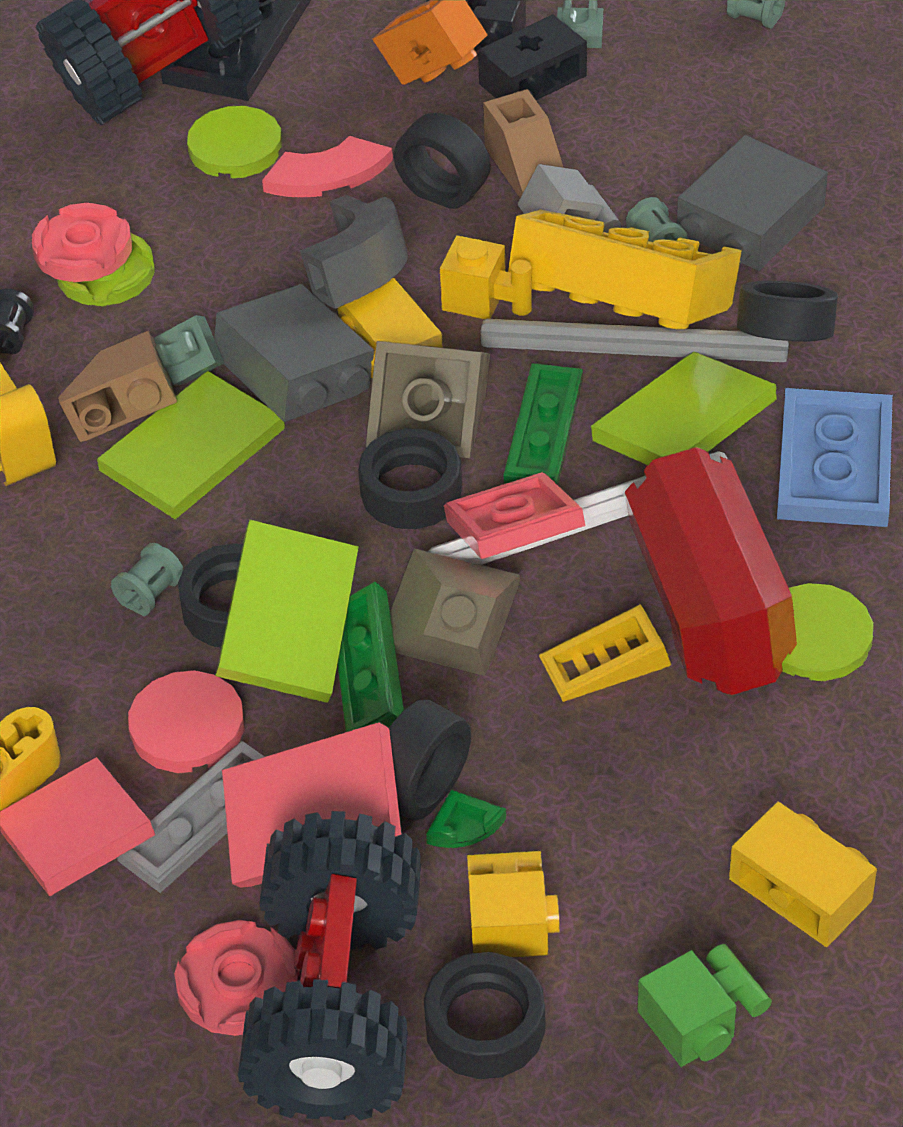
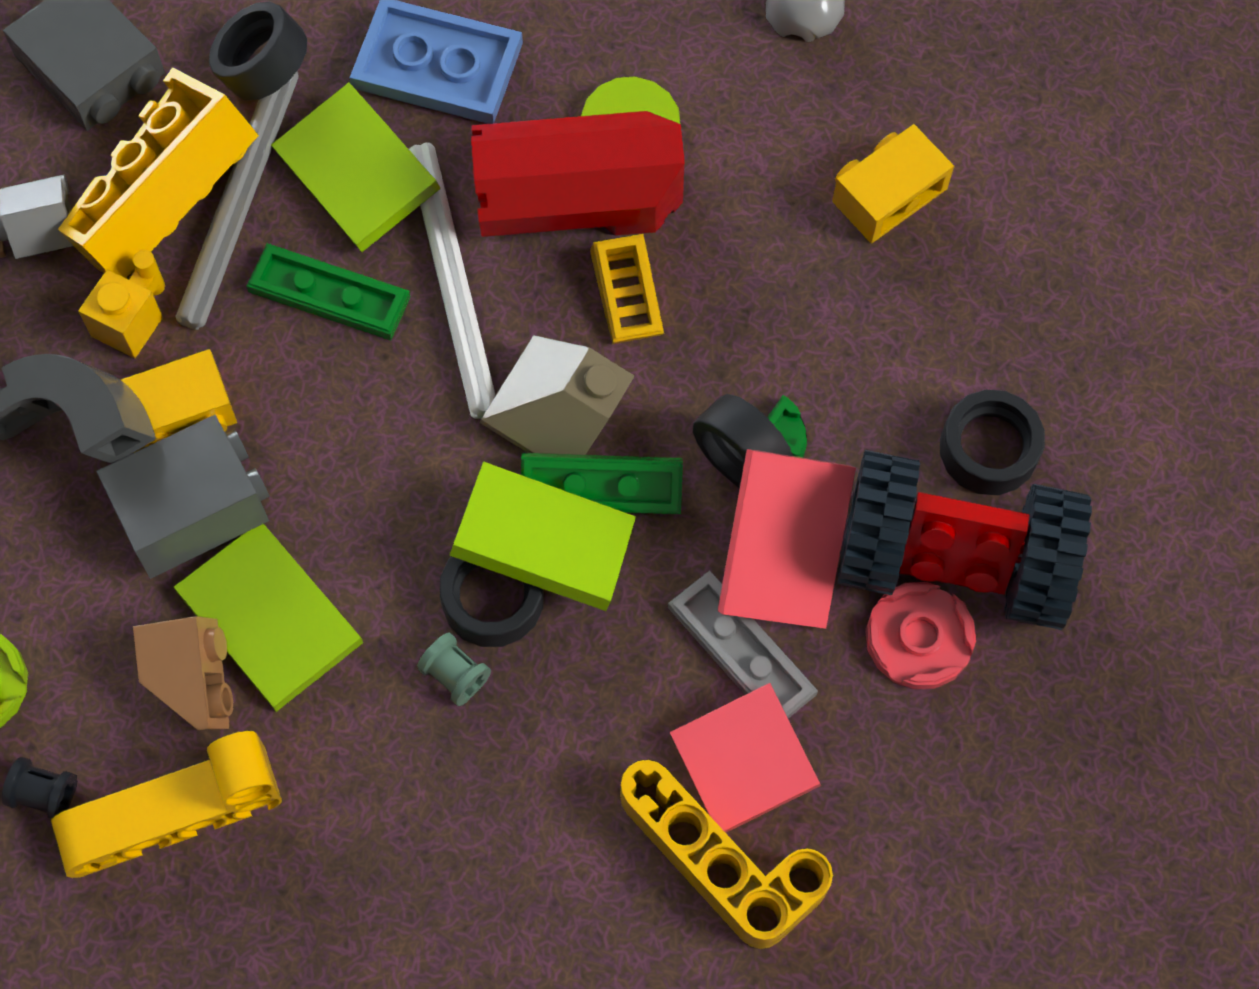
camera: 85 degrees left, 20 degrees up
coral tile [128,670,245,773] -> none
sand green tile [153,315,224,385] -> none
black tyre [358,428,462,529] -> none
dark tan slope [366,341,490,458] -> none
coral tile [444,472,586,559] -> none
yellow brick [467,851,560,957] -> none
sand green bush [626,197,688,242] -> none
bright green brick [638,944,772,1067] -> none

